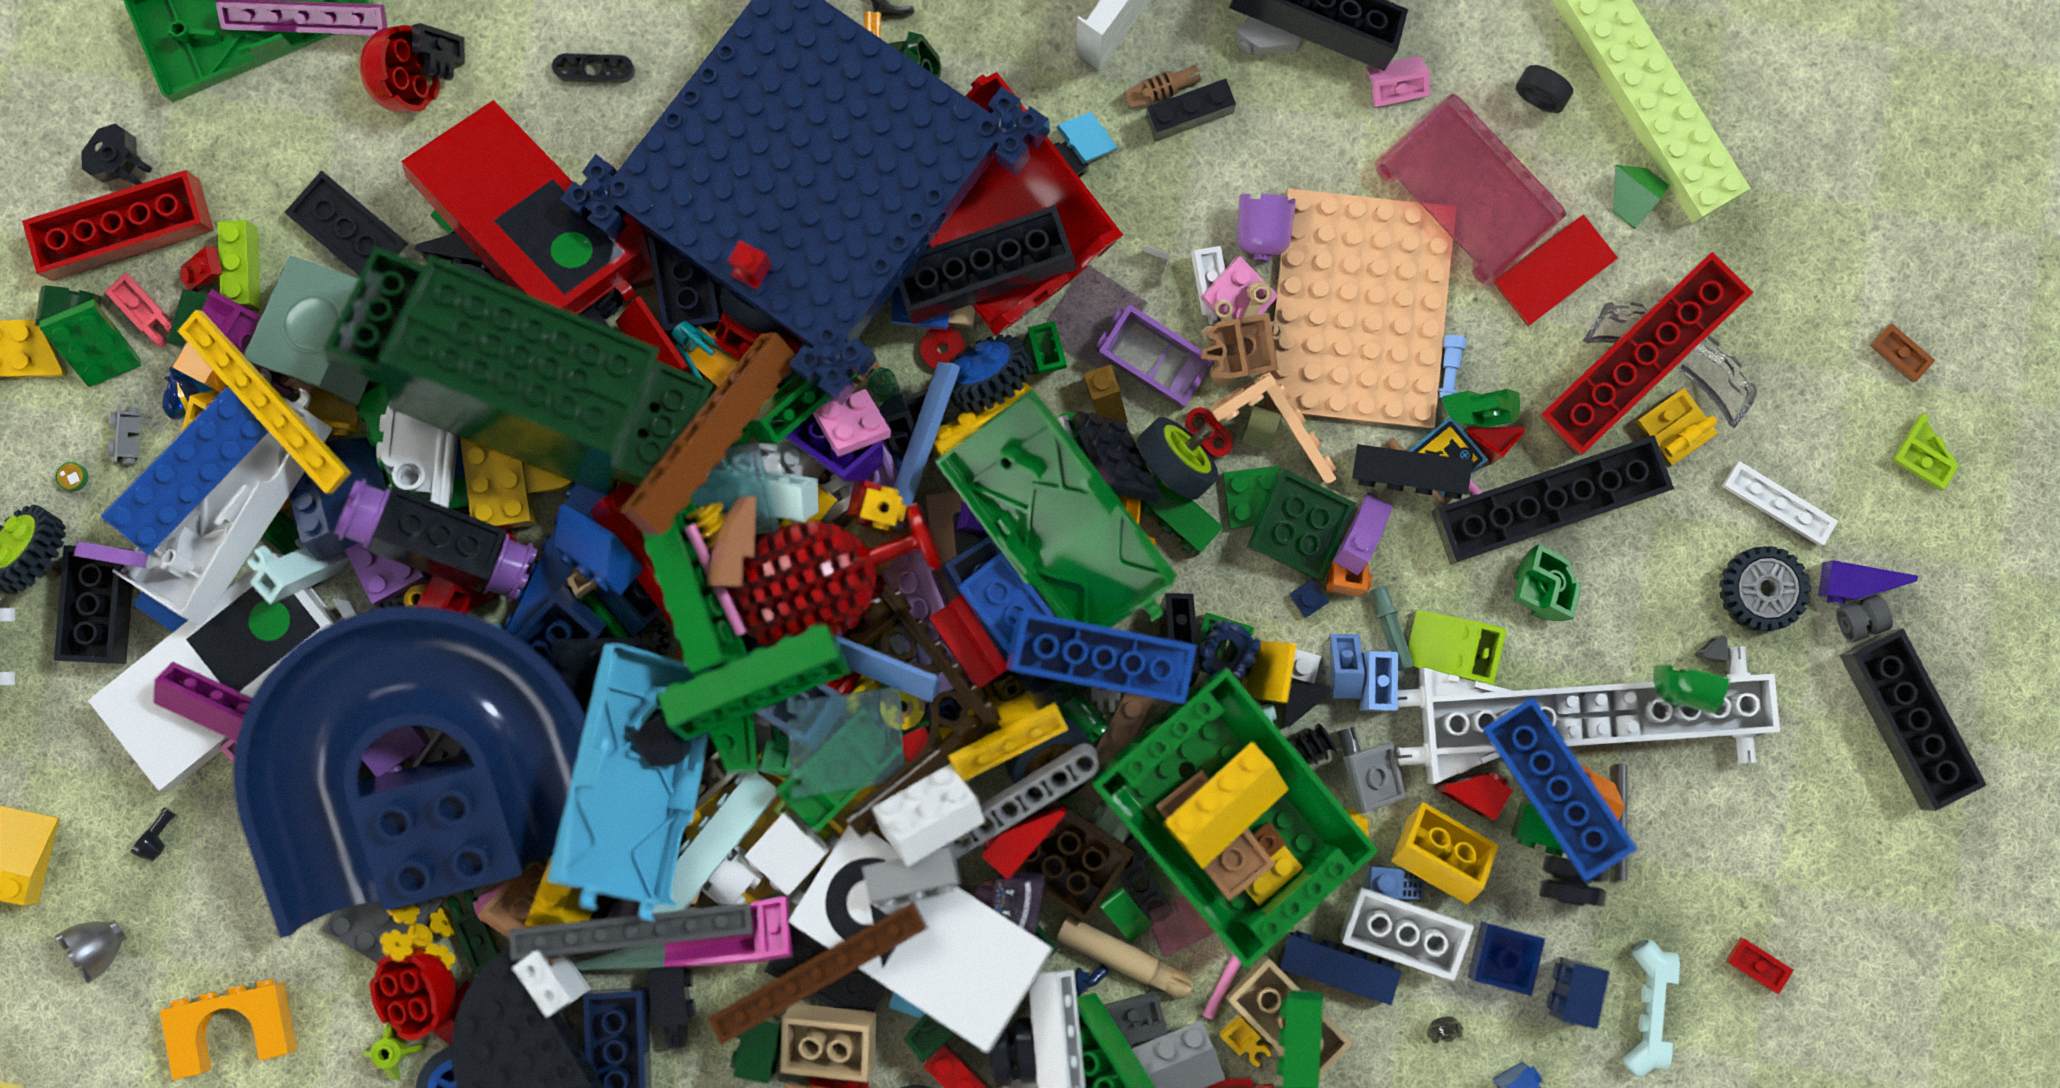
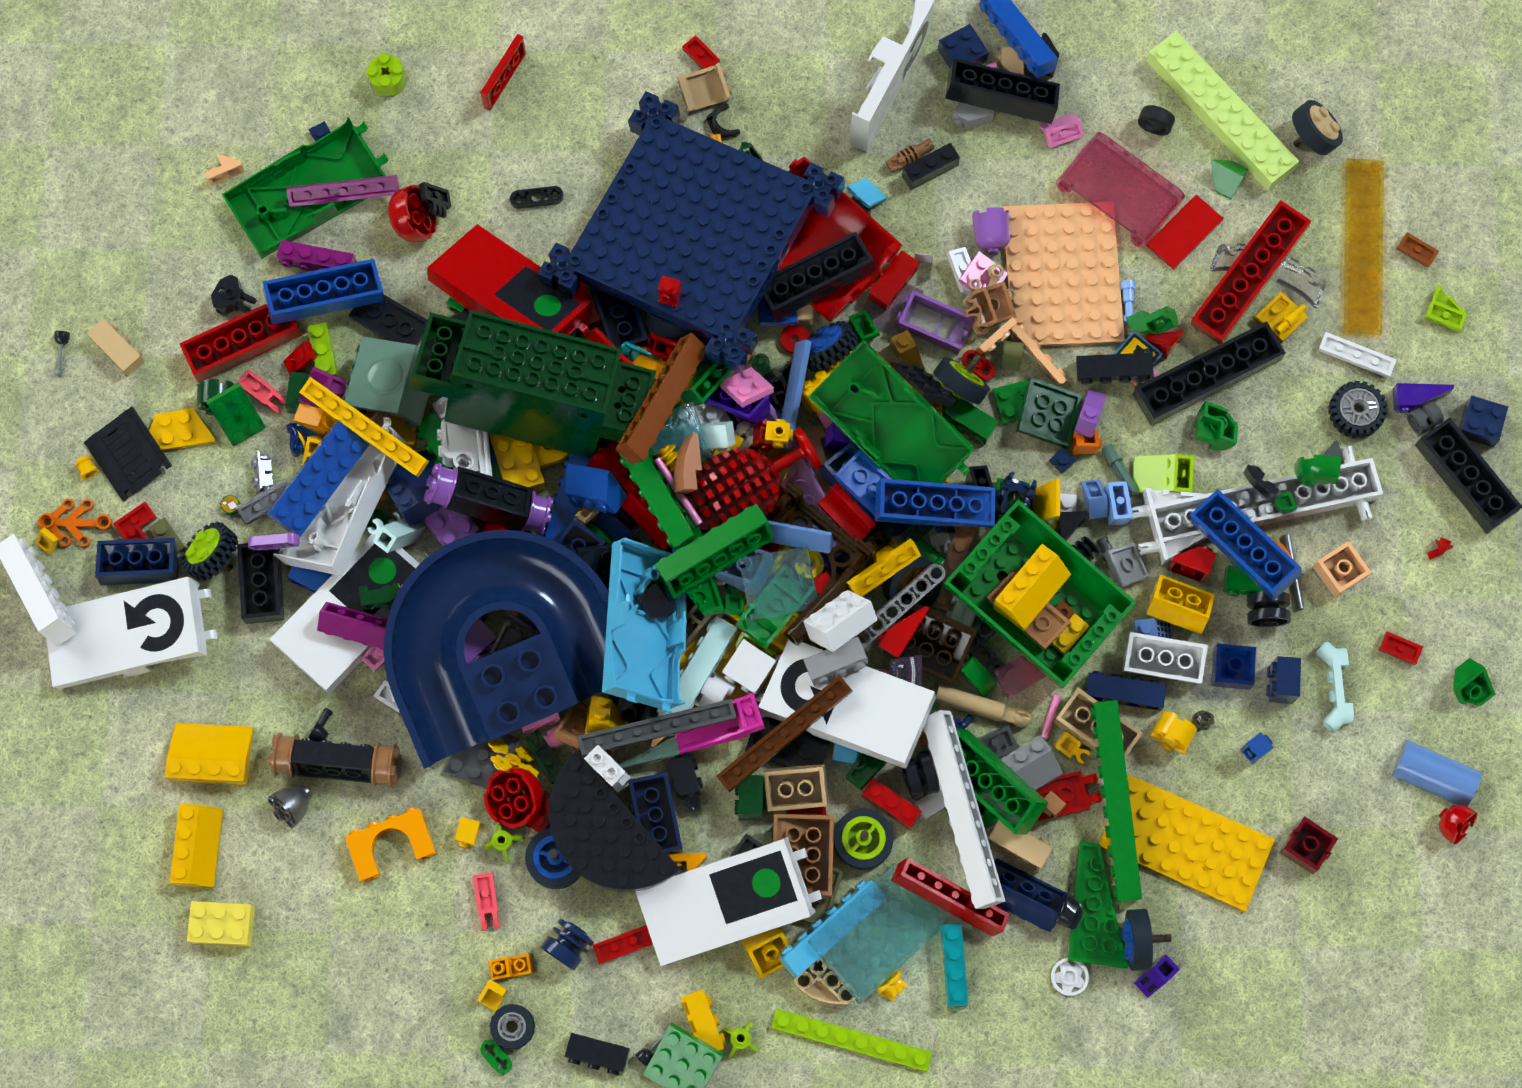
camera: 10 degrees left, 10 degrees down
none -> light grey tile [235,478,289,524]
none -> blue brick [262,259,383,325]
none -> brick [268,733,402,787]
none -> magenta brick [277,240,357,271]
none -> dark green hips [359,582,401,612]
none -> yellow brick [454,817,482,849]
none -> red brick [868,250,920,311]
none -> yellow brick [1149,711,1197,755]
none -> black slope [1243,464,1279,501]
none -> green tile [1274,491,1297,514]
none -> black wheel [1292,100,1343,155]
none -> light nougat brick [1313,541,1372,598]
none -> clear yellow plate [1343,158,1384,336]
none -> red plate [1427,537,1454,560]
none -> green slope [1453,658,1496,706]
none -> dark blue brick [1459,395,1508,447]

